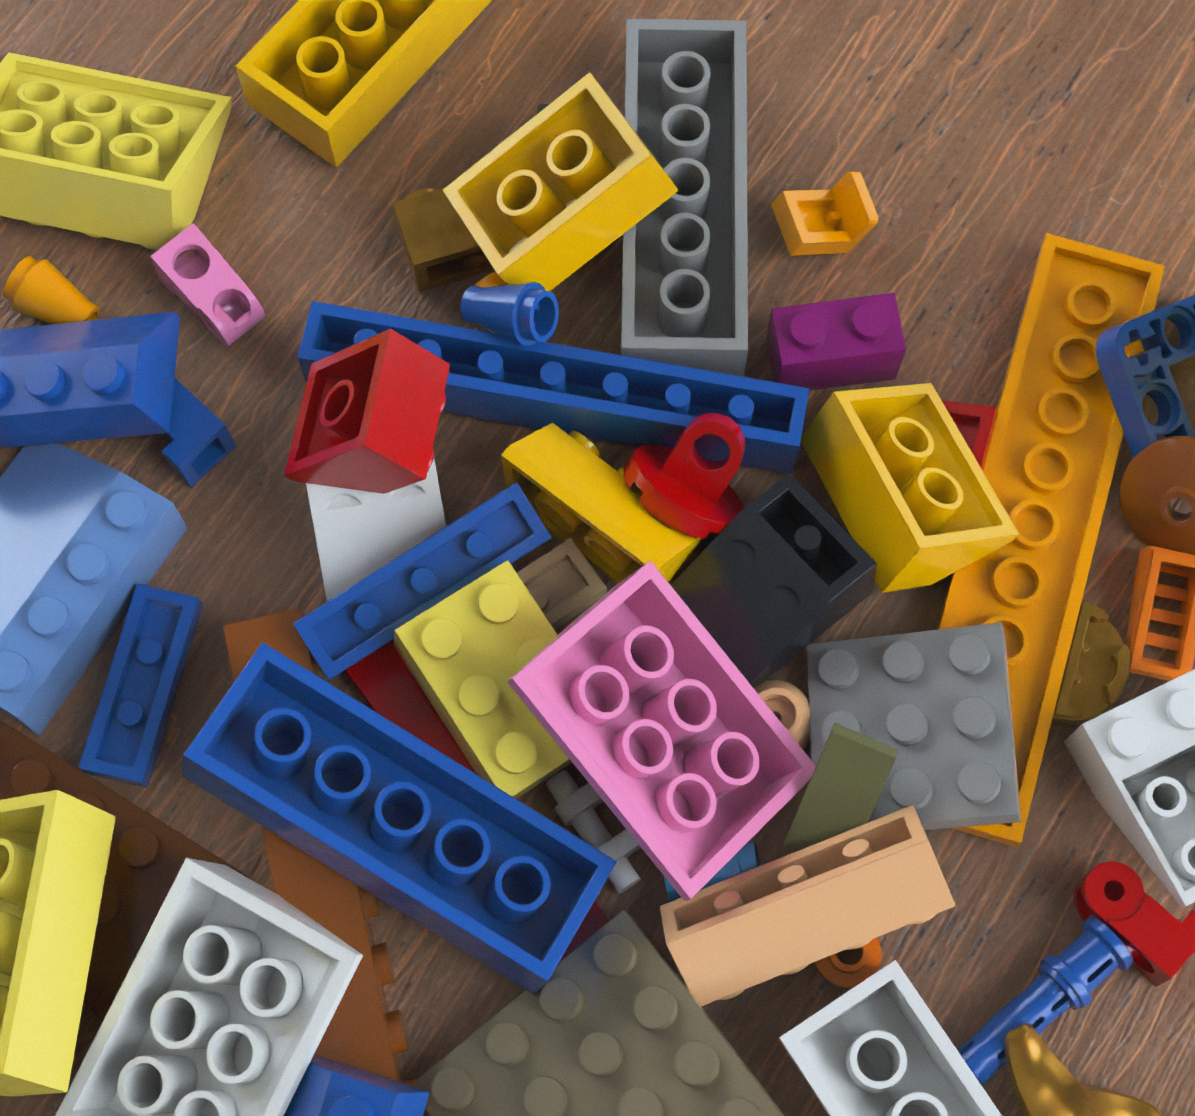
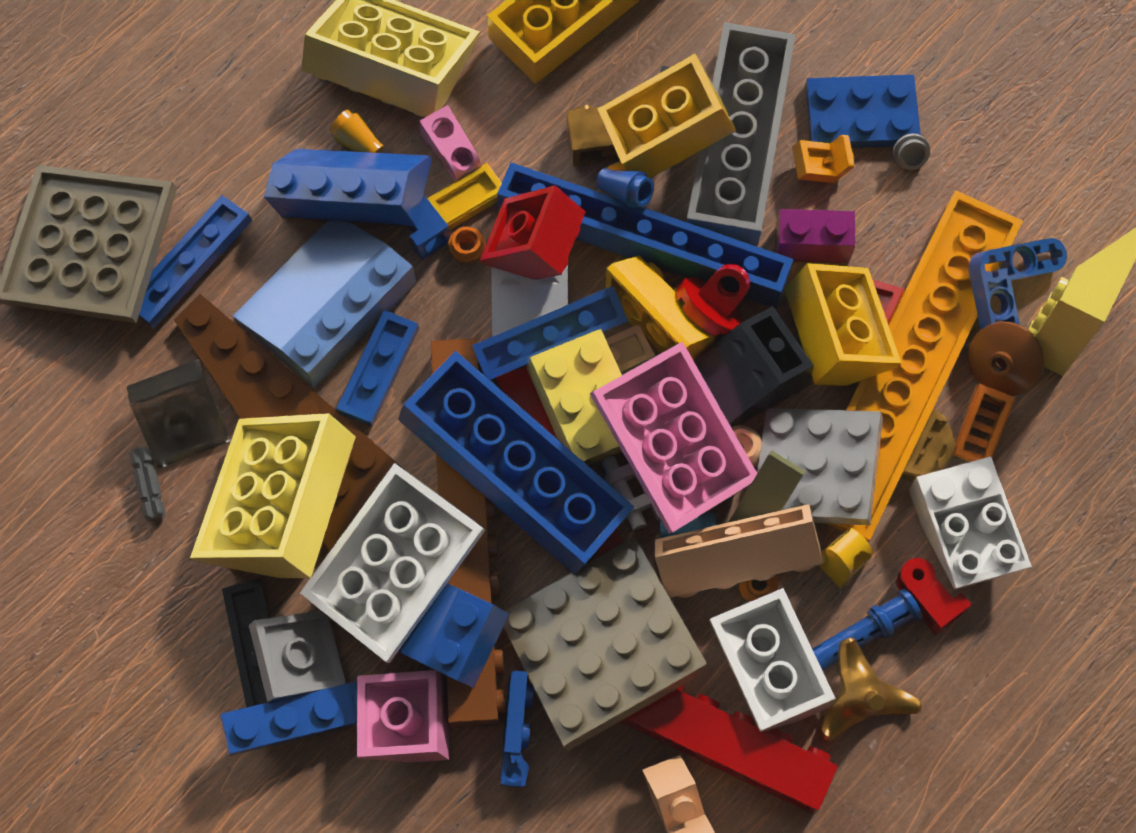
camera: 10 degrees right, 0 degrees up
none -> yellow tile [427,163,502,230]
none -> orange plate [448,227,486,263]
none -> blue plate [805,74,921,148]
none -> yellow leg [818,528,873,589]
none -> light grey plate [893,133,930,170]

